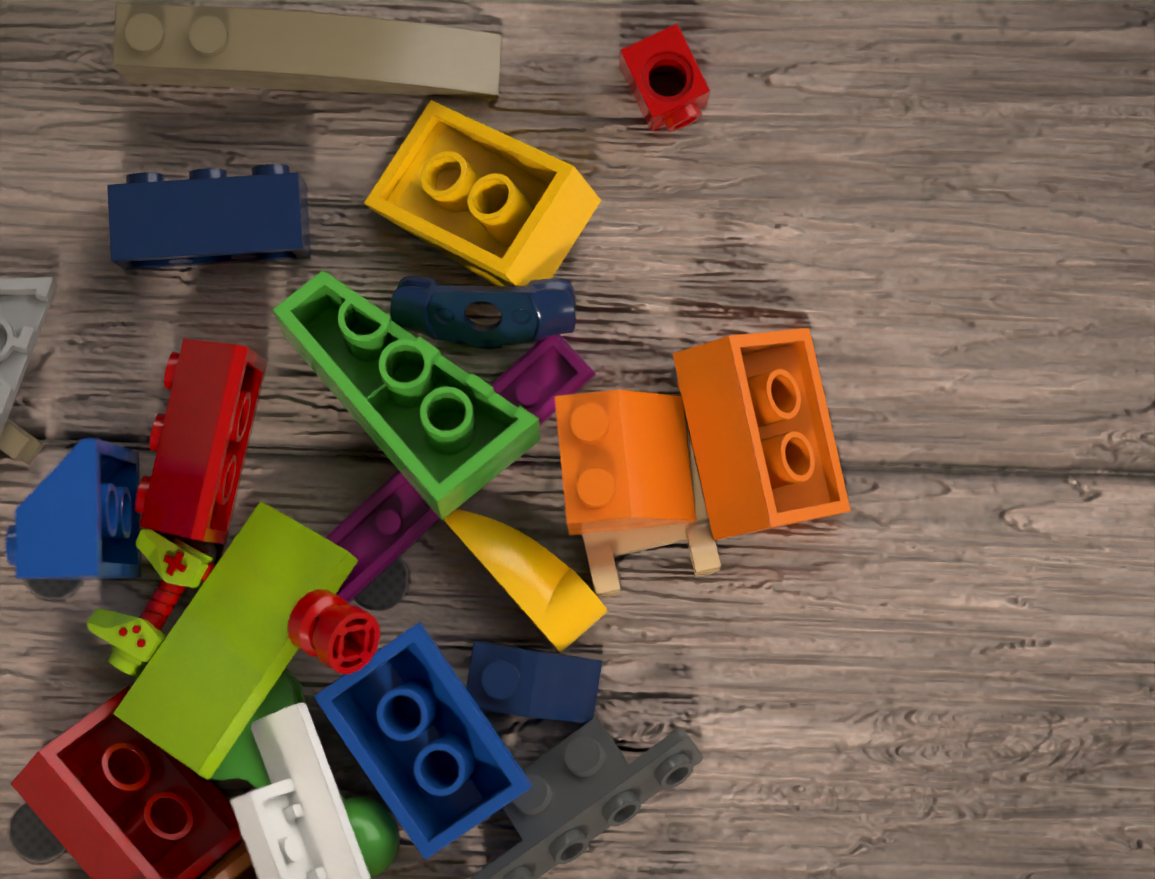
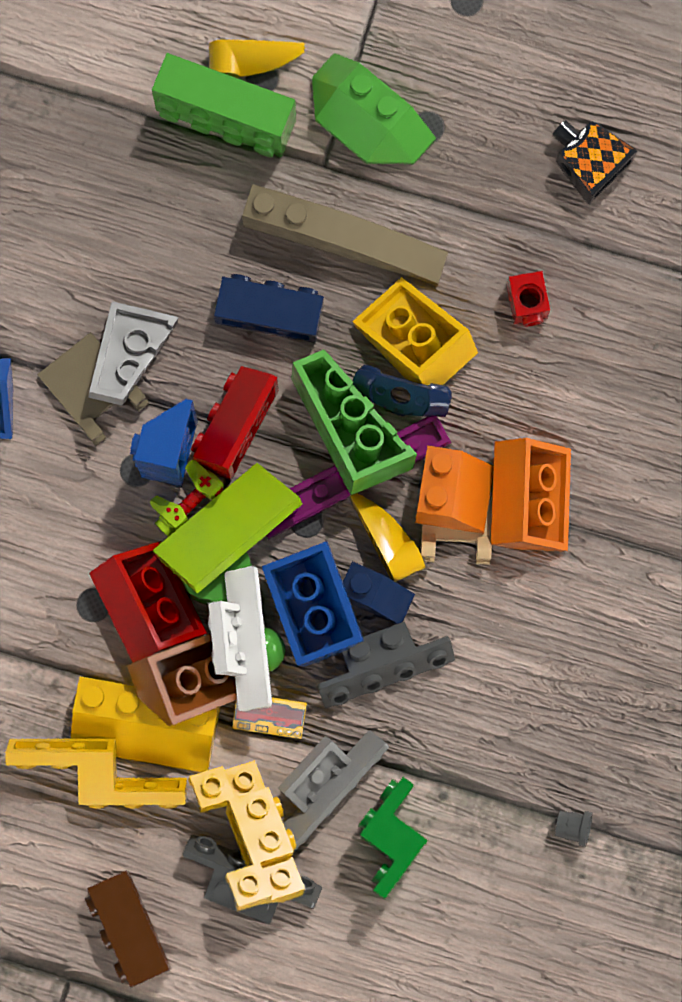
camera: 10 degrees right, 5 degrees down
red wheel [287,589,380,674] -> none

